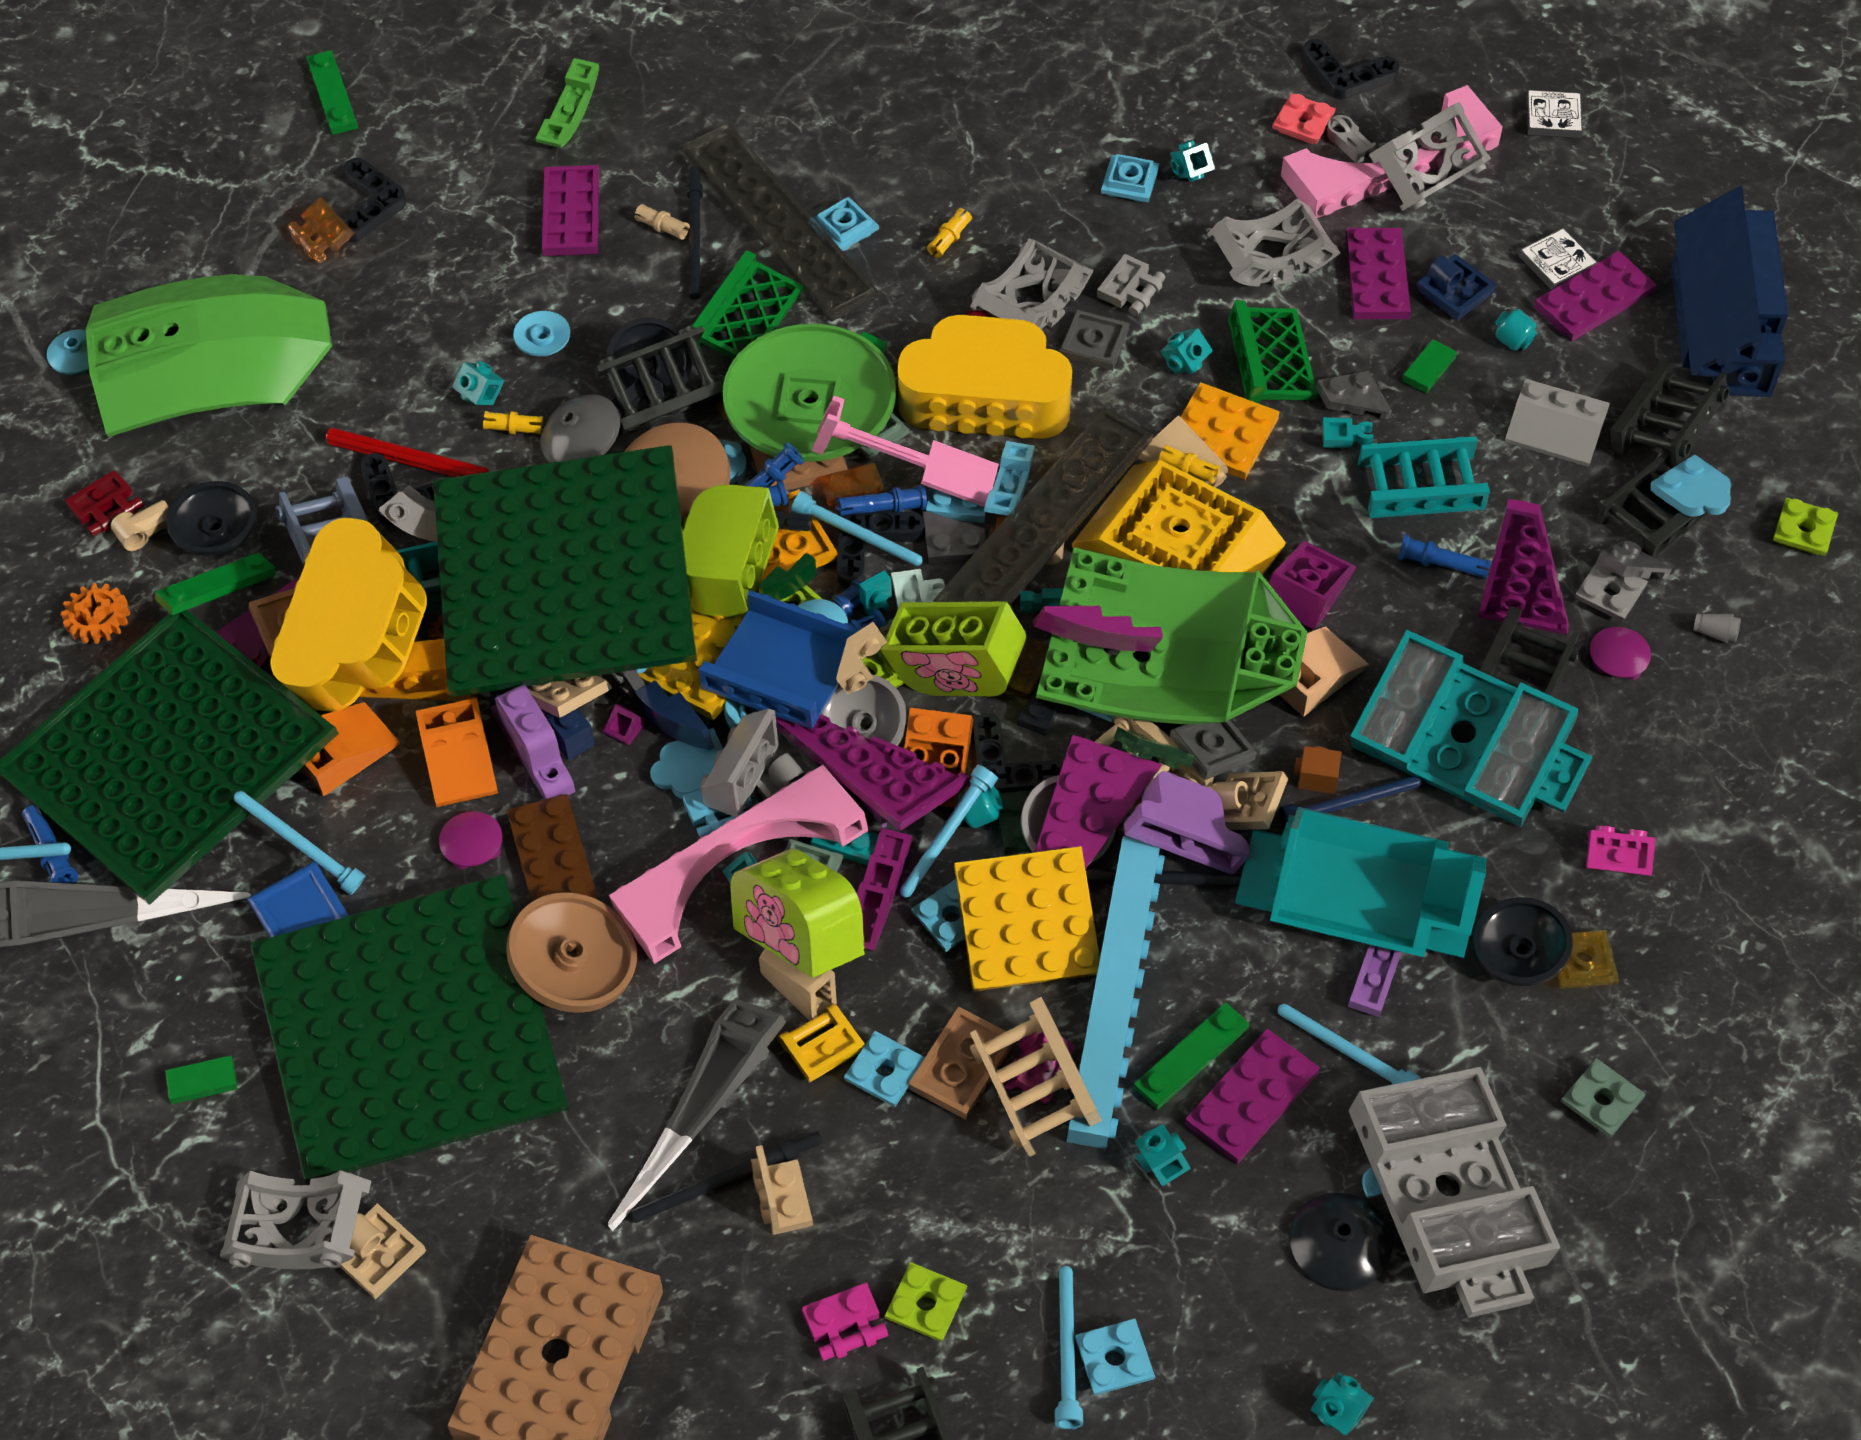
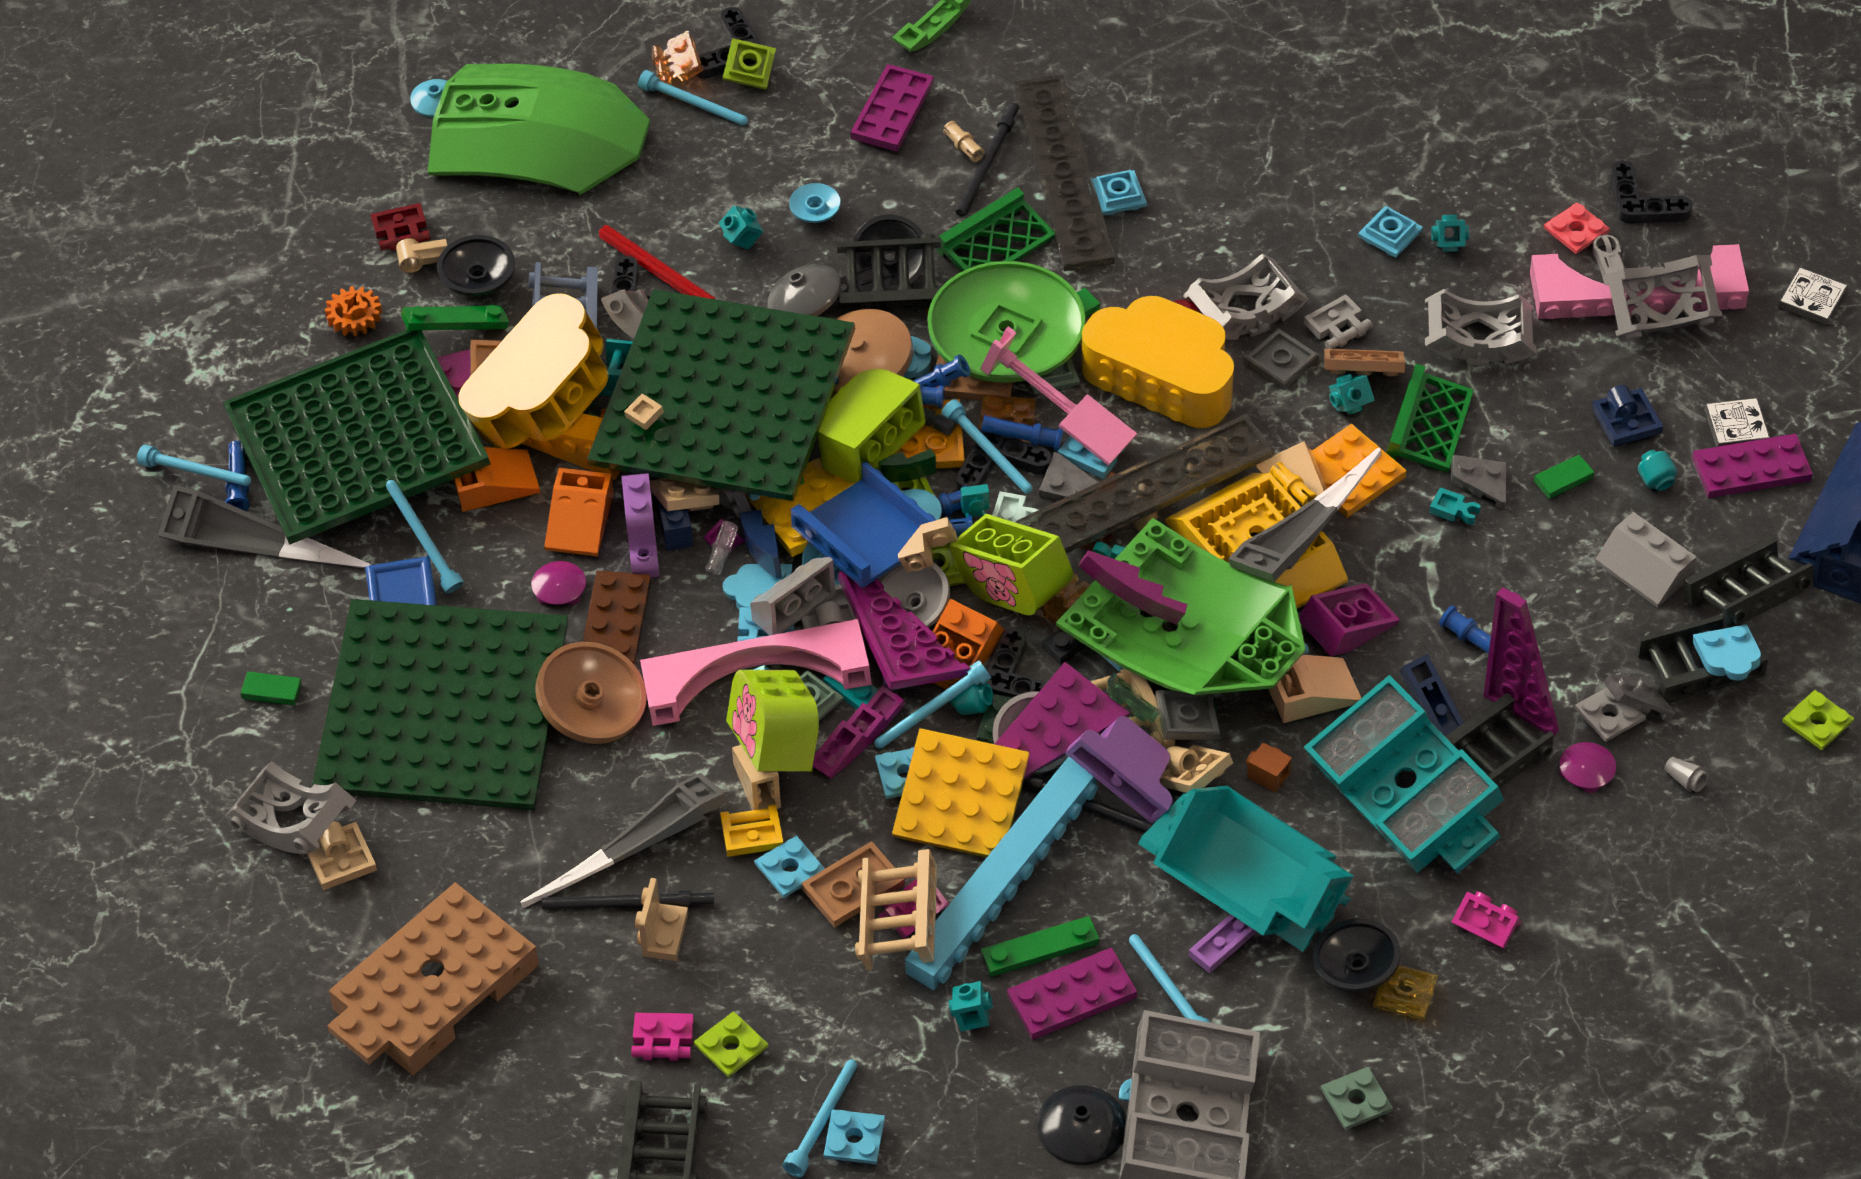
camera: 25 degrees right, 5 degrees down
yellow pin [483,411,543,435] -> none
yellow pin [927,208,972,258] -> none
medium azure slope [984,441,1035,517] -> none
dark blue piece [1279,776,1422,829] -> none
magenta plate [1345,228,1411,319] -> none
teal fence [1358,437,1490,518] -> none
none -> tan plate [624,394,664,430]
none -> medium azure piece [638,70,748,126]
none -> clear axle [705,521,738,576]
none -> lime piece [723,38,776,90]
none -> dark grey plate [1228,448,1382,582]
none -> medium nougat plate [1324,349,1405,376]
none -> dark blue slope [1399,654,1464,737]

